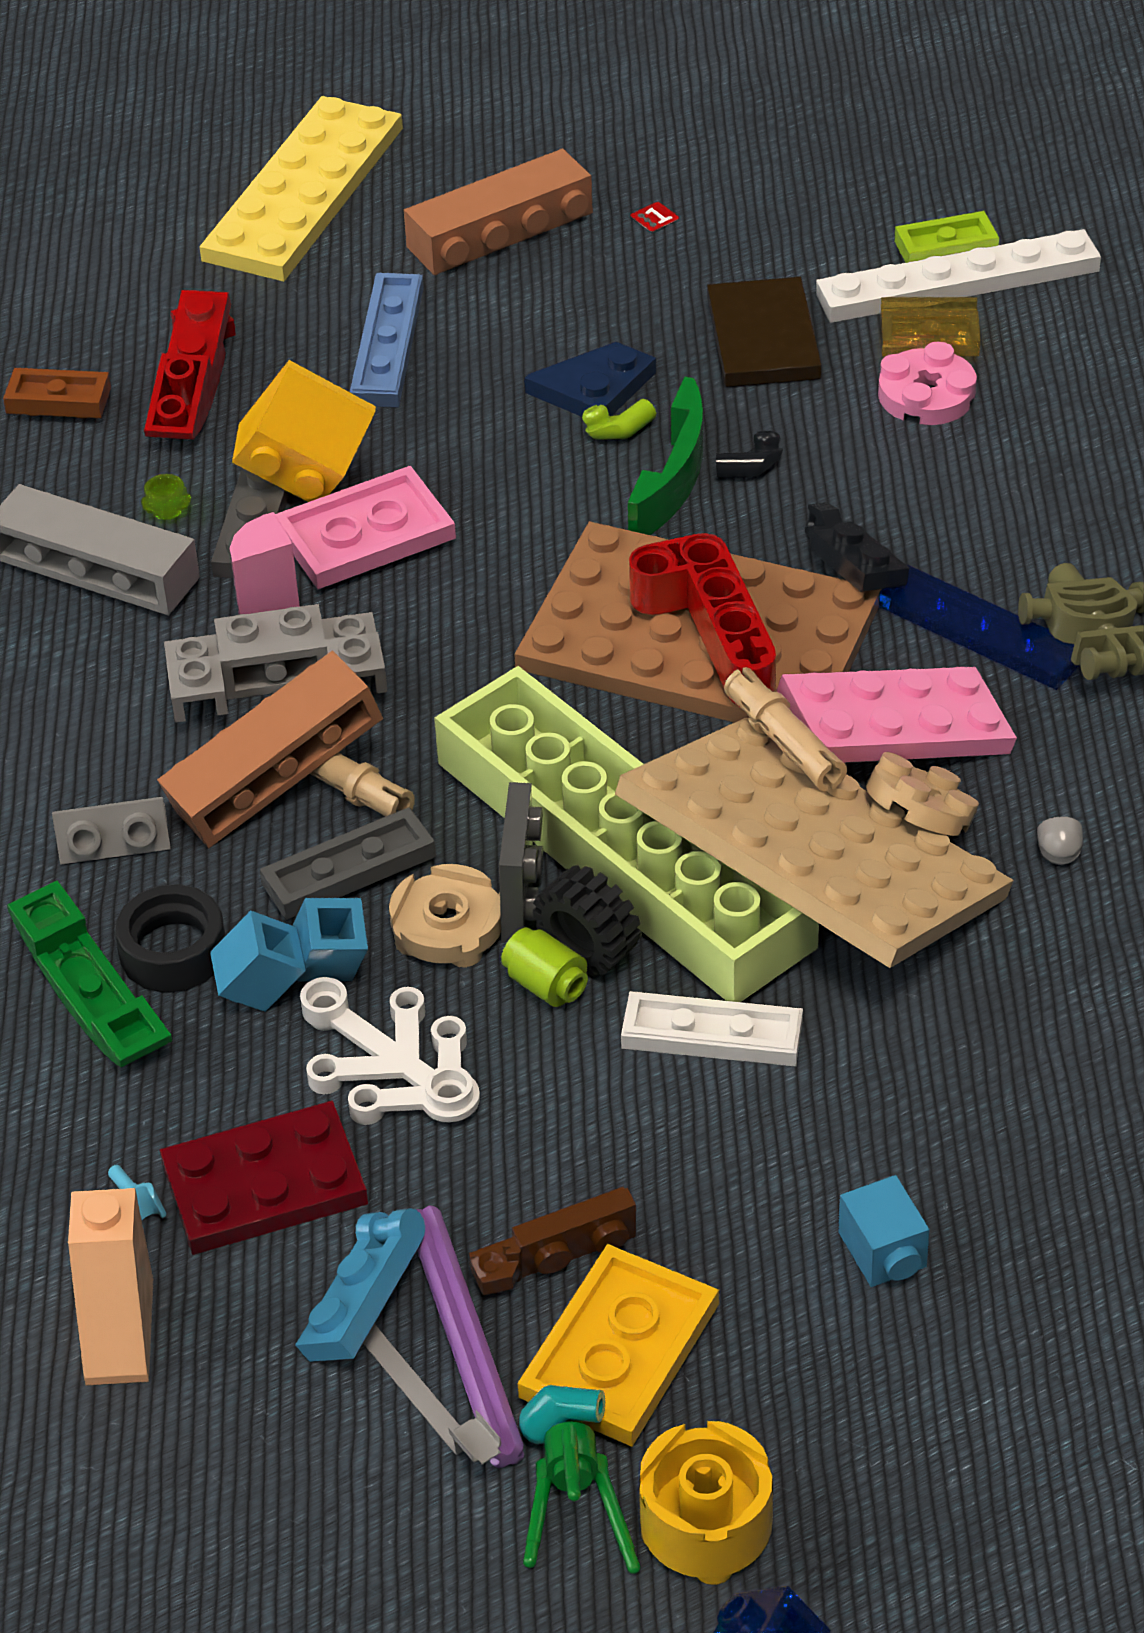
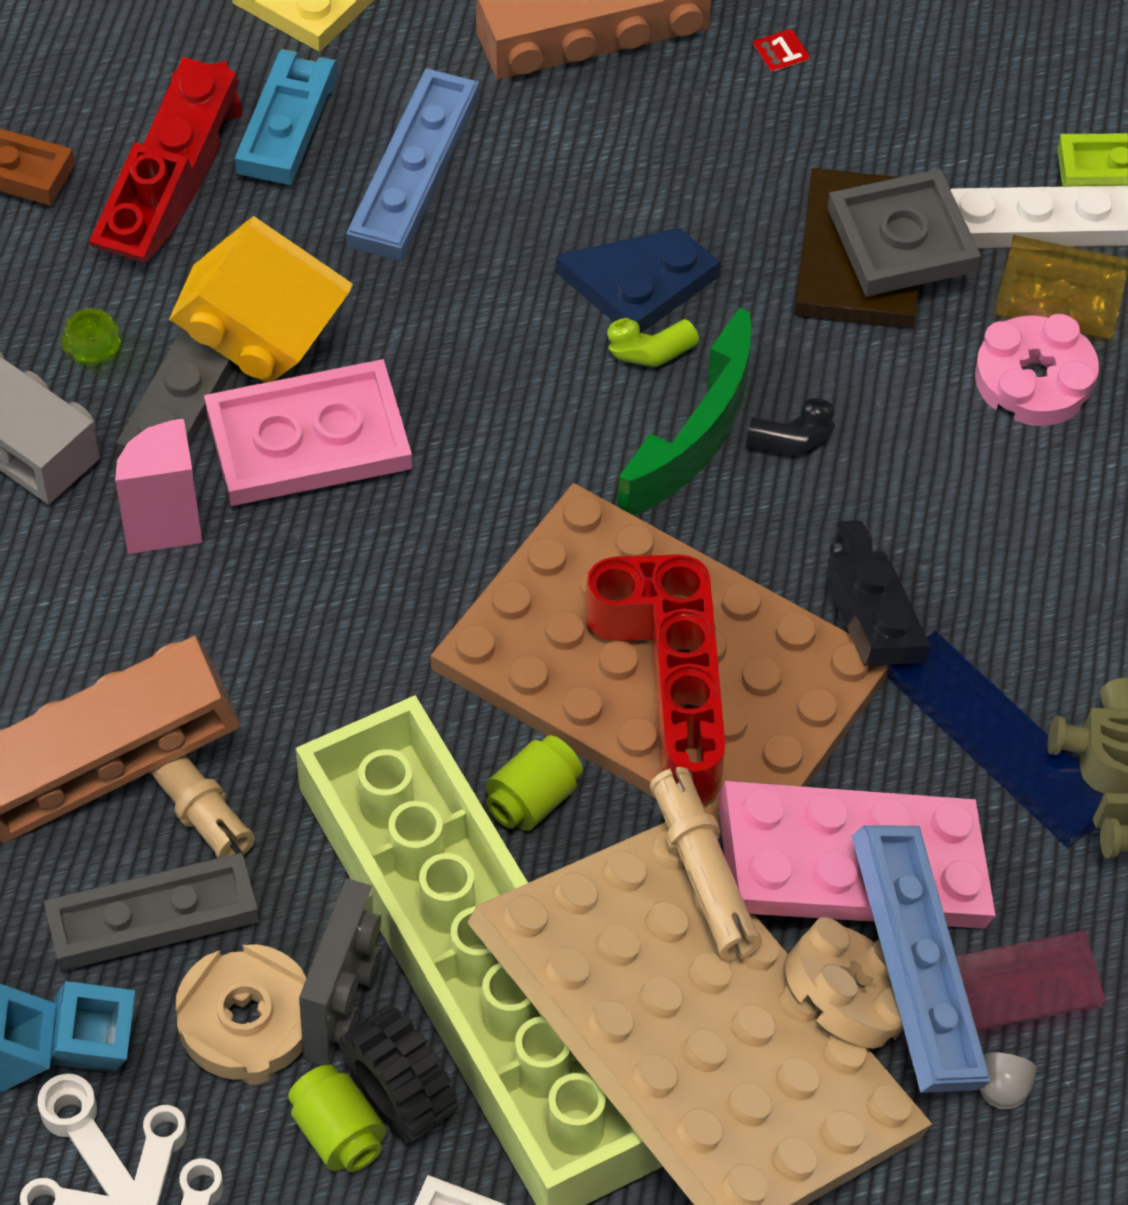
camera: 10 degrees right, 10 degrees up
light grey bracket [164,604,387,723] -> none
none -> dark azure plate [234,49,338,185]
none -> lime brick [486,735,583,831]
none -> dark grey plate [828,169,981,296]
none -> medium blue tile [851,825,991,1093]
none -> clear pink hinge [956,930,1106,1032]

